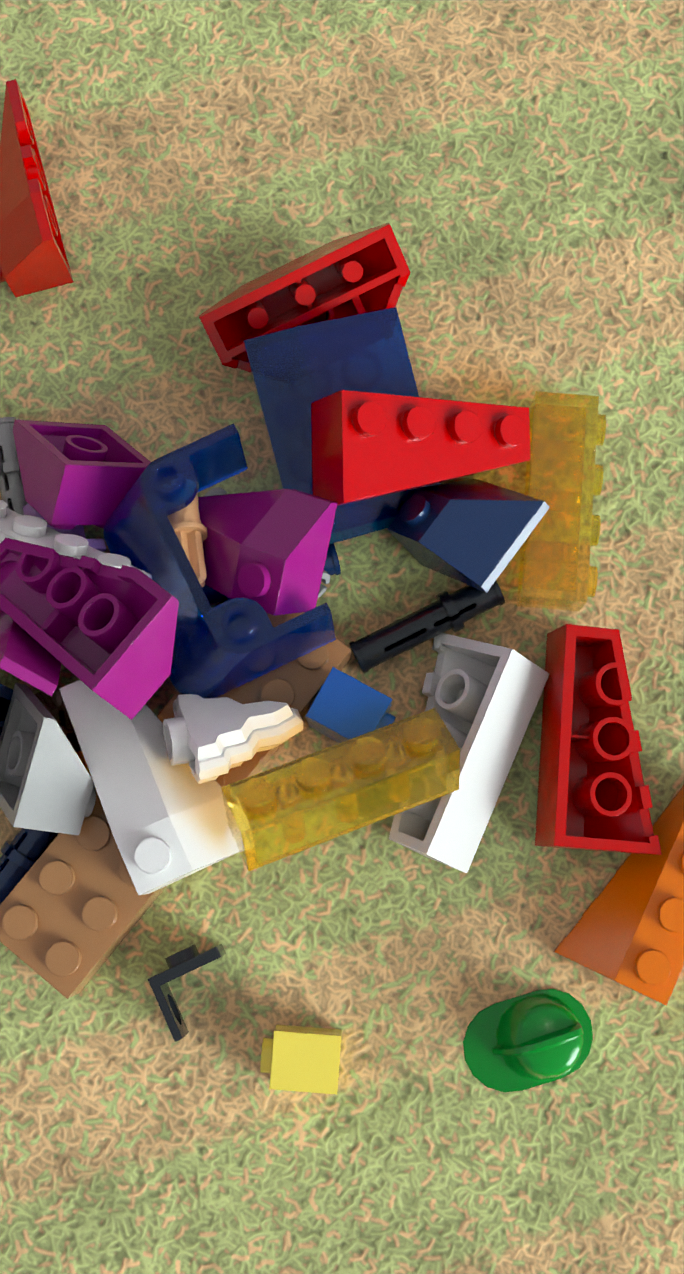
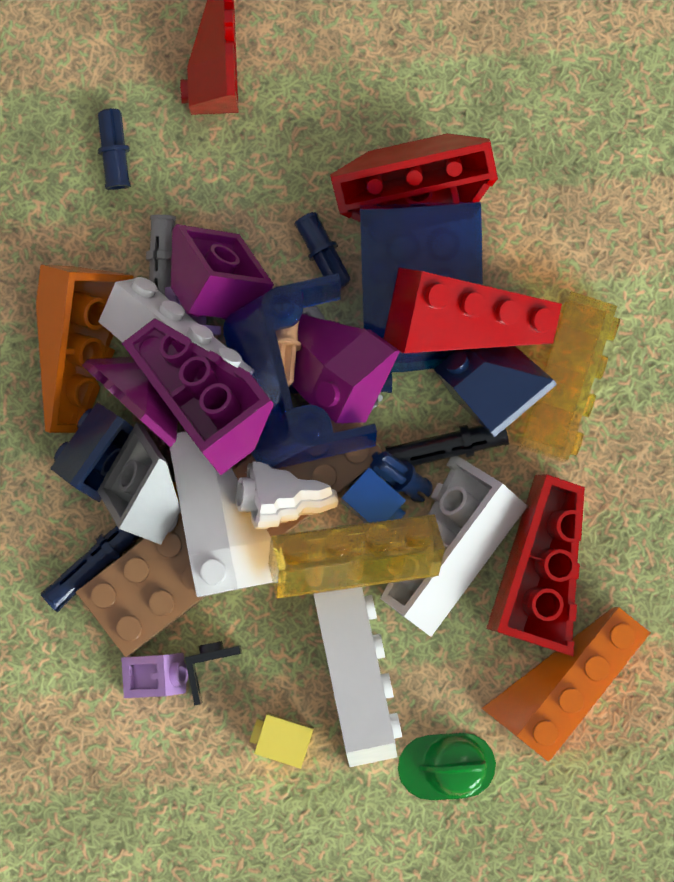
camera: 10 degrees right, 5 degrees up
none -> lavender bracket [121,653,188,698]
none -> dark blue axle [294,212,350,291]
none -> white wedge [313,584,402,767]
none -> dark blue axle [370,451,433,503]

